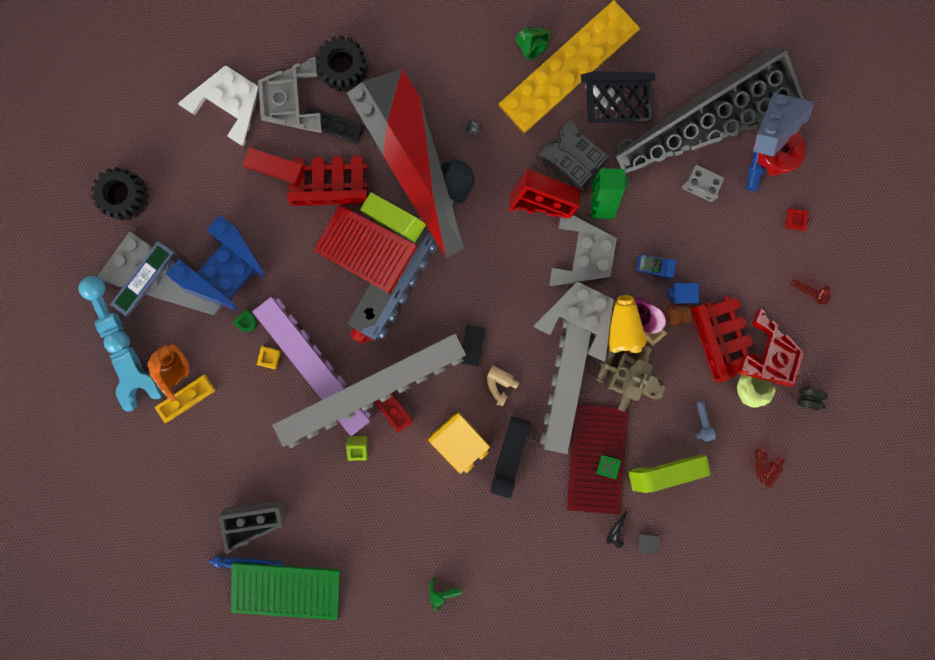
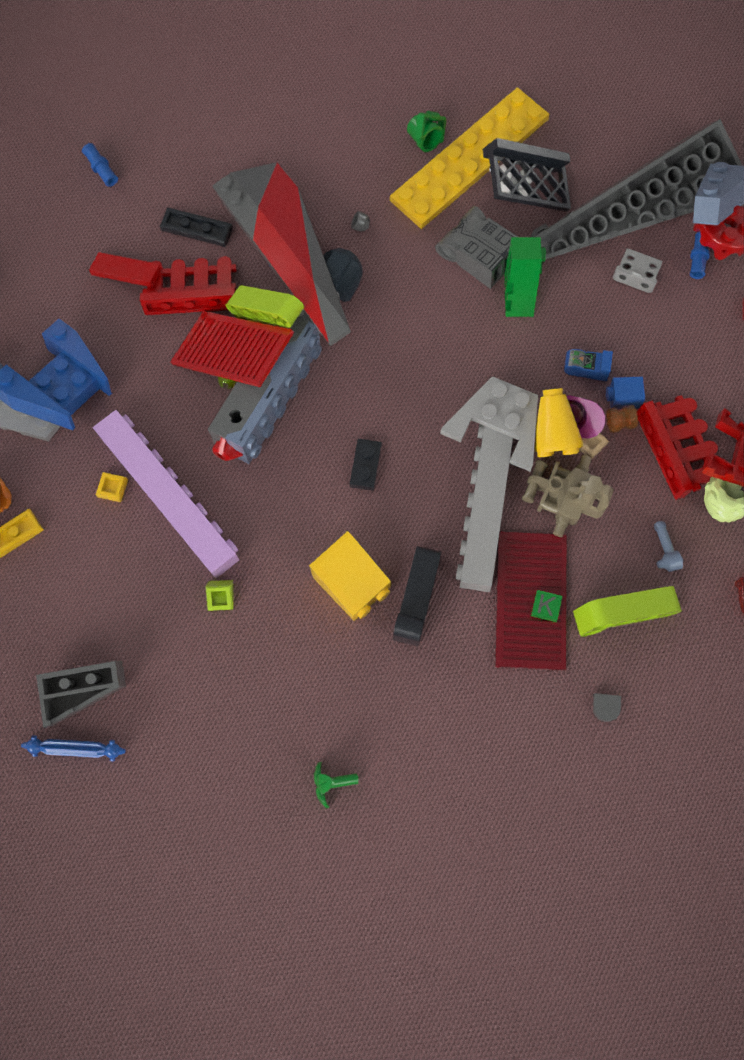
camera: 10 degrees right, 15 degrees down
white wing [178,65,259,147] -> none
green window [231,562,340,620] -> none
green tile [232,309,257,332] -> none
light grey wing [258,57,322,133] -> none
light grey brick [272,334,466,448] -> none
black tyre [316,35,368,92] -> none
red tile [374,392,414,433] -> none
tan plant [487,365,519,406] -> none
red wedge [509,169,580,218] -> none
light grey wing [549,215,617,286] -> none
black bar [607,511,628,548] -> none
none -> blue pin [82,143,118,187]

